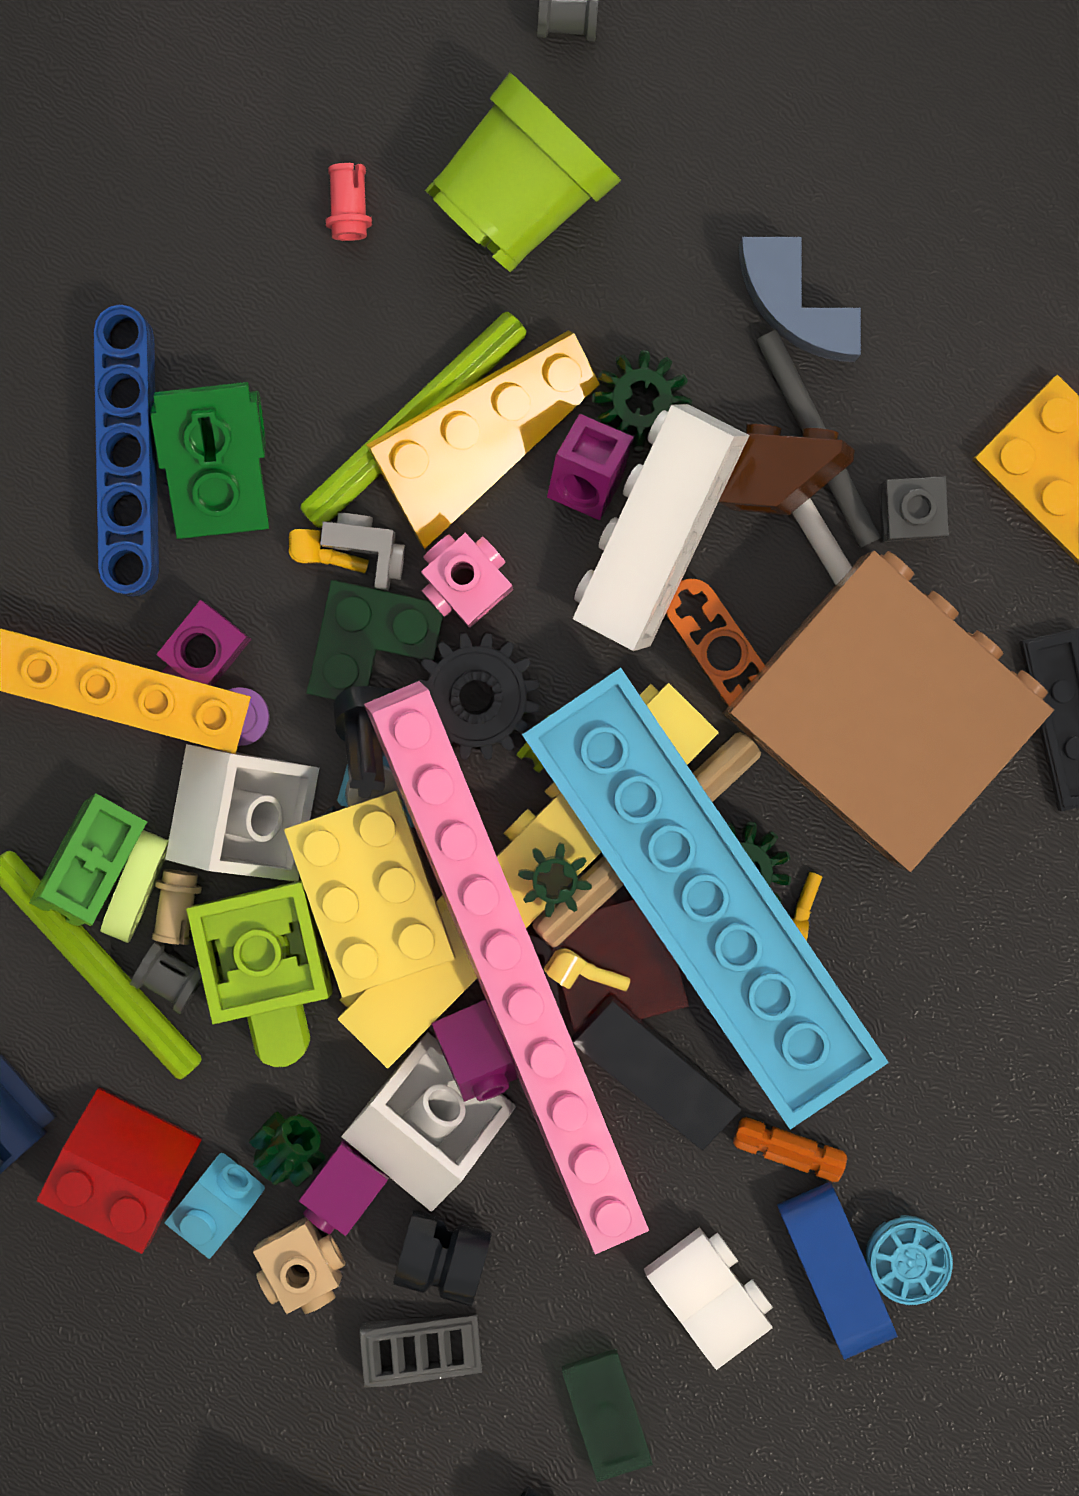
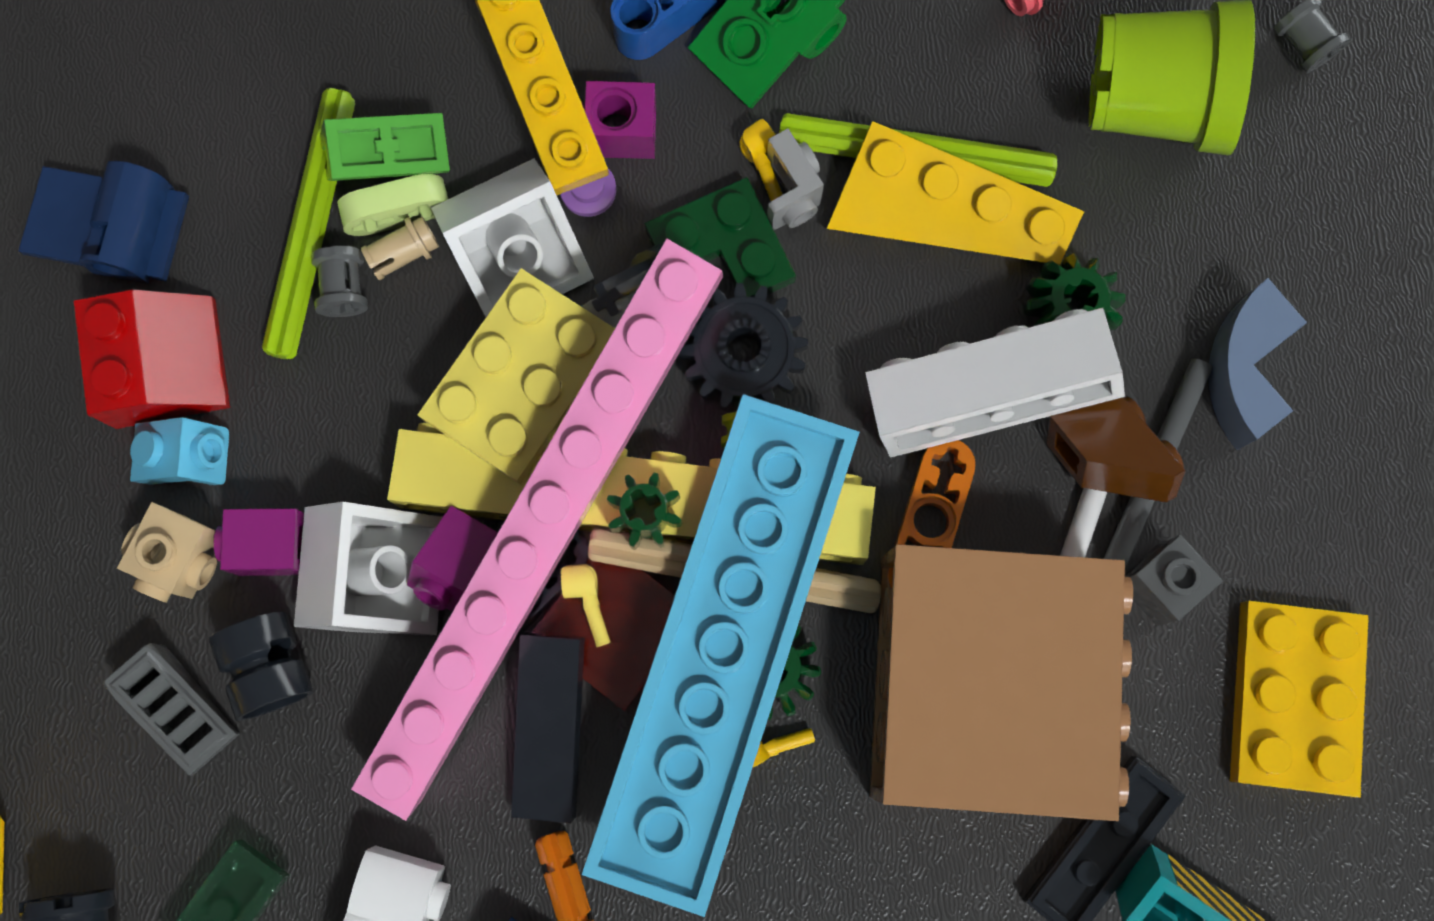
camera: 55 degrees right, 10 degrees down
lime brick [186,880,333,1067] -> none
dark green gear [249,1111,326,1187] -> none
bright pink brick [421,532,513,629] -> none
magenta brick [547,414,633,520] -> none

